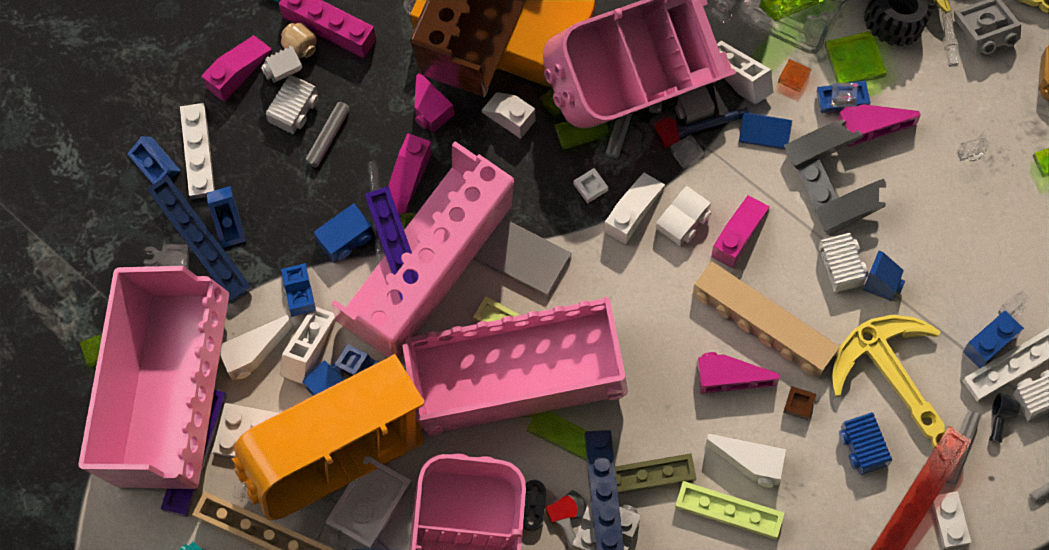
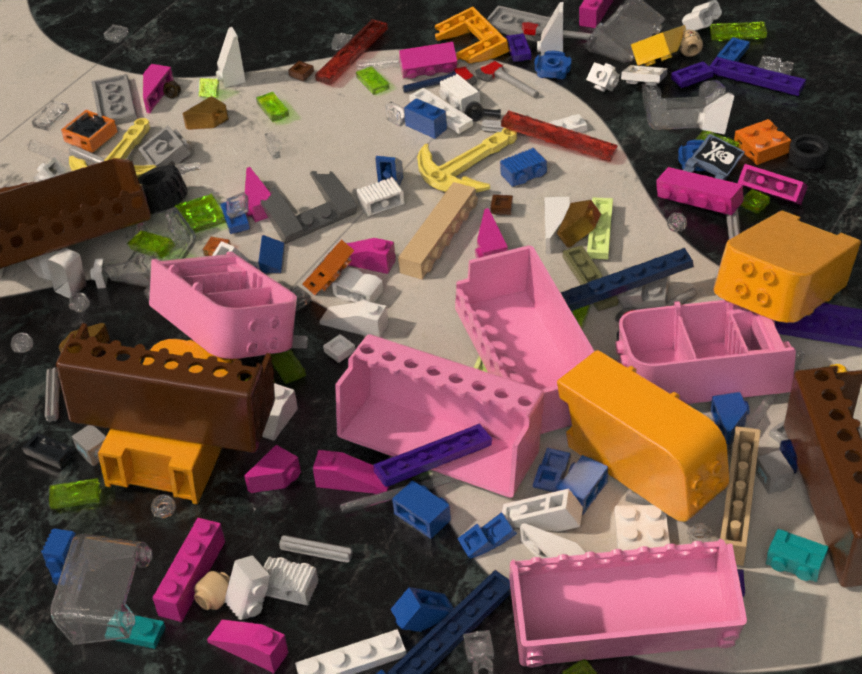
camera: 100 degrees left, 25 degrees down
none -> orange piece [302,239,354,295]
none -> pearl gold slope [557,200,601,248]

